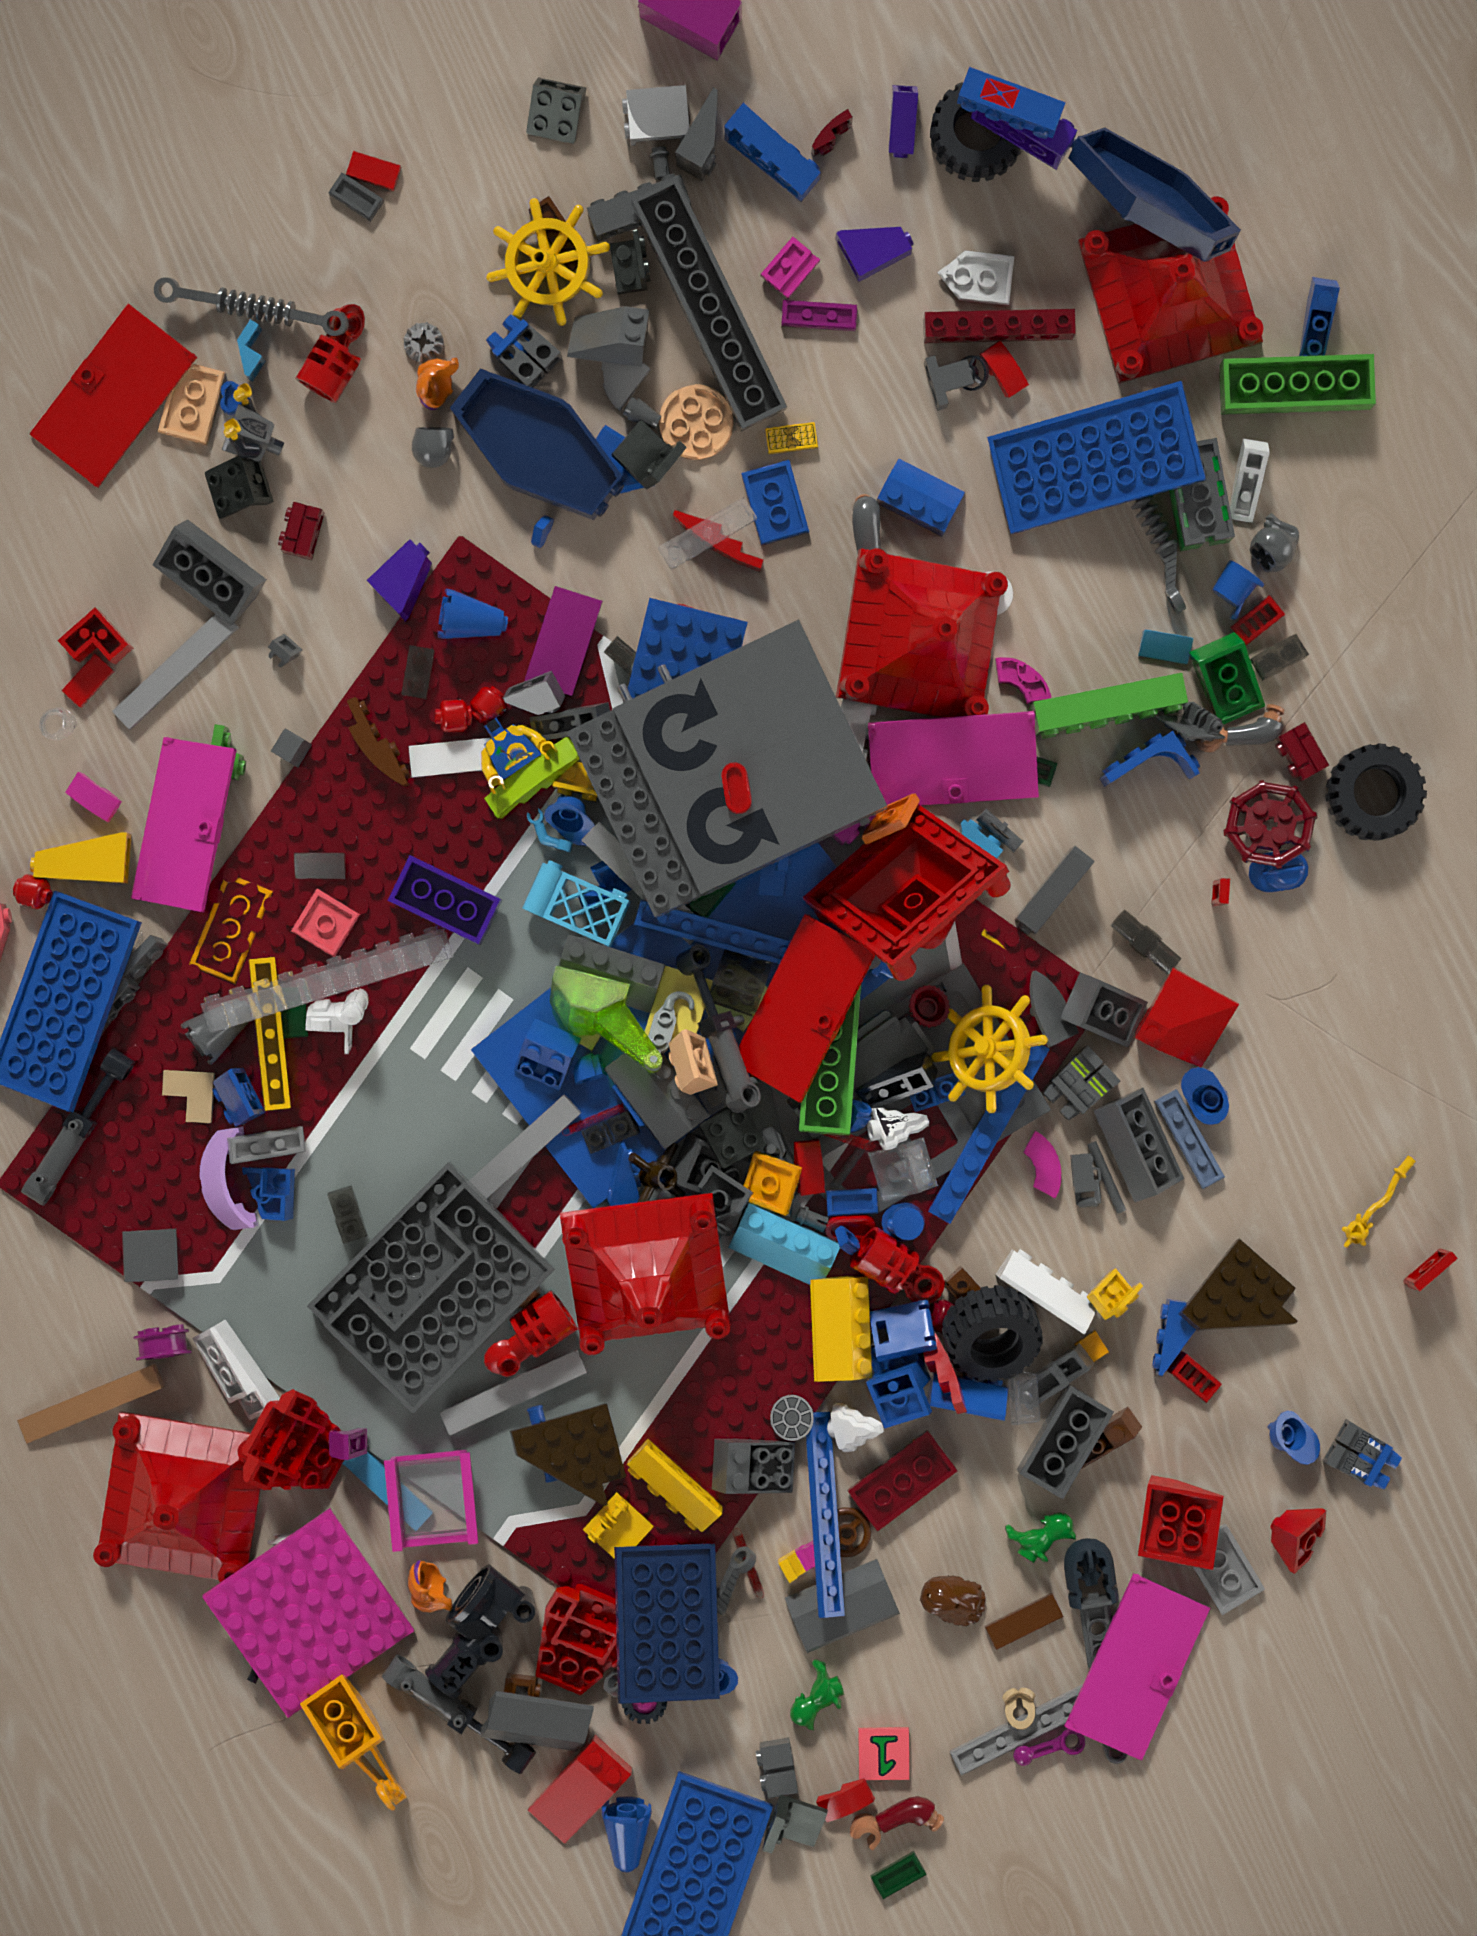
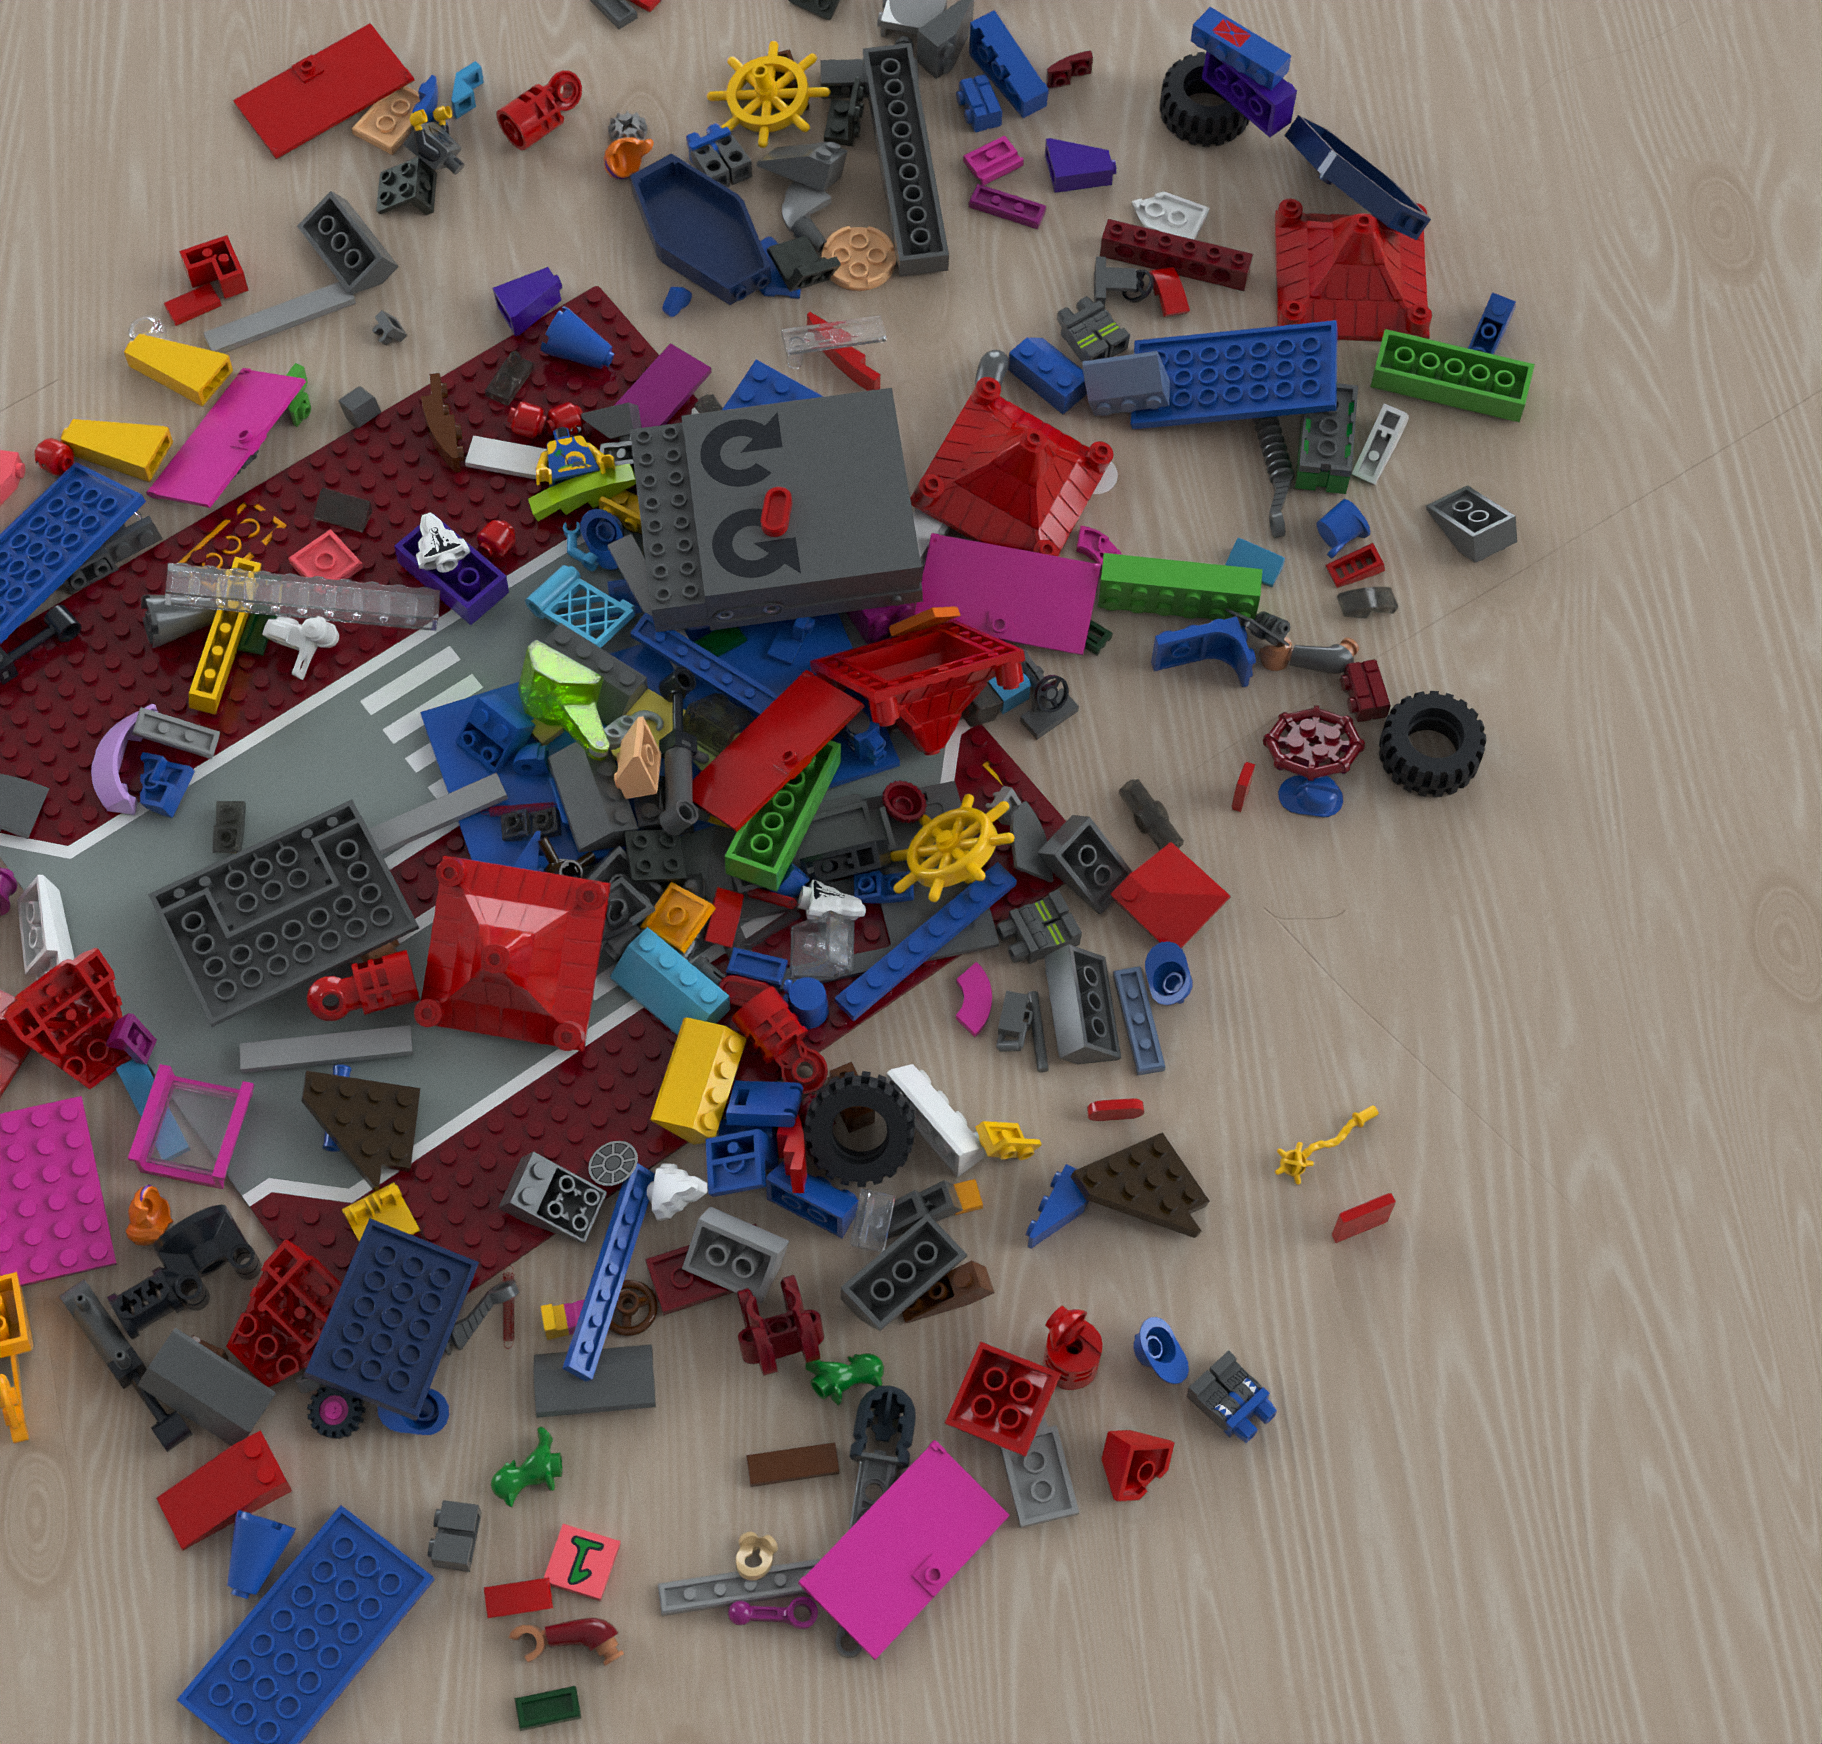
camera: 15 degrees right, 25 degrees down
dark pink slope [65,772,122,822] -> none
dark grey piece [154,277,349,336] -> none
tan tile [162,1070,215,1123] -> none
blue slope [212,1068,266,1127] -> none
dark red brick [278,502,325,560] -> none
dark grey helmet [411,427,454,468] -> none
yellow slope [627,1439,722,1532] -> none
blue tile [741,460,809,546] -> none
pearl dark grey bracket [762,1795,828,1854] -> none
tile [765,422,818,455] -> none
blue tile [834,1226,860,1255] -> none
dark purple slope [888,85,918,158] -> none
reddish brown piece [920,1575,986,1627] -> none
dark grey slope [1015,846,1095,935] -> none
red slope [1167,1350,1222,1403] -> none
green slope [1189,632,1265,725] -> none
dark grey piece [1250,513,1299,573] -> none
none -> yellow slope [124,334,233,407]
none -> blue slope [412,75,439,124]
none -> white rock [416,512,470,573]
none -> red head [477,520,516,559]
none -> light grey slope [682,1206,789,1303]
none -> dark red piece [737,1274,825,1376]
none -> blue brick [956,74,1003,132]
none -> light grey tile [985,786,1021,825]
none -> dark grey piece [1020,675,1079,740]
none -> red cylinder [1043,1305,1103,1390]
none -> dark grey hips [1057,296,1130,362]
none -> sand blue slope [1082,351,1170,416]
none -> red tile [1087,1098,1145,1121]
none -> dark grey slope [1426,485,1517,563]

